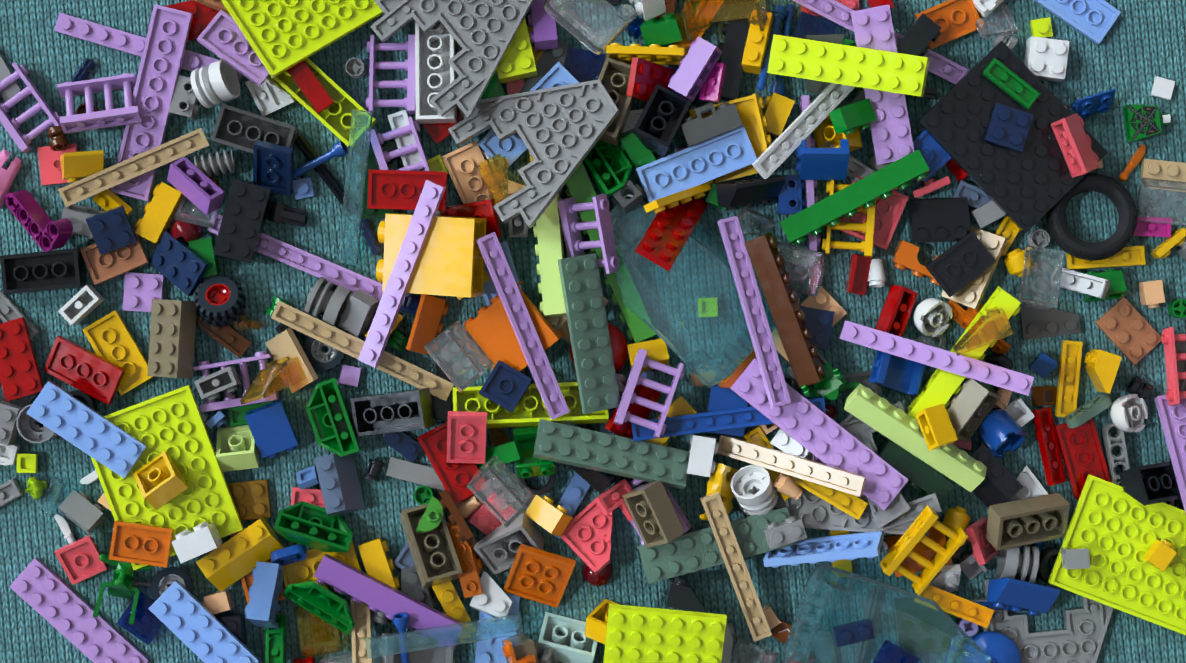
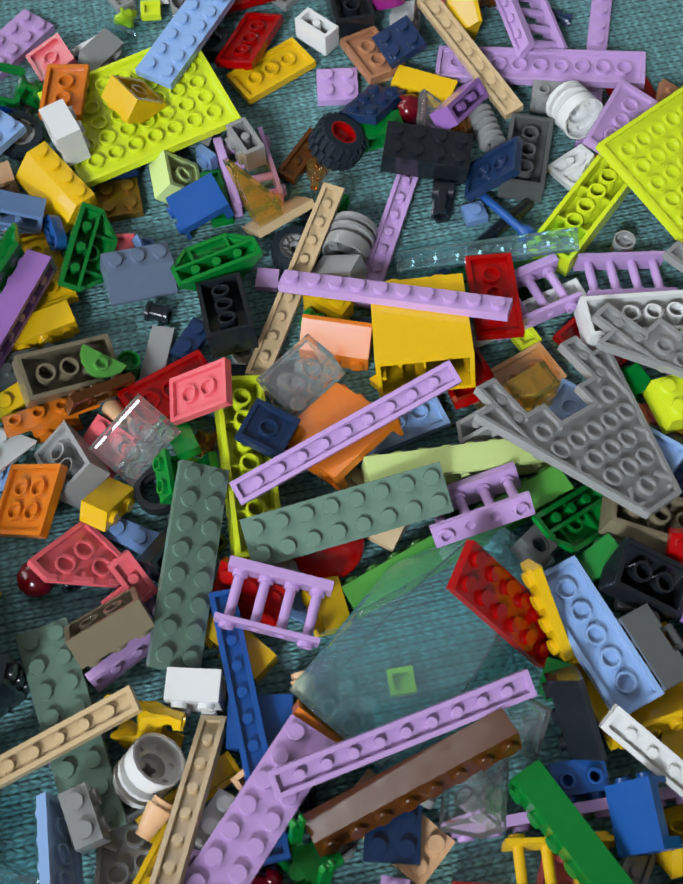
camera: 85 degrees right, 25 degrees down
yellow plate [93,189,133,217] -> none
dark tan brick [147,299,197,379] -> none
red tile [287,60,335,114] -> none

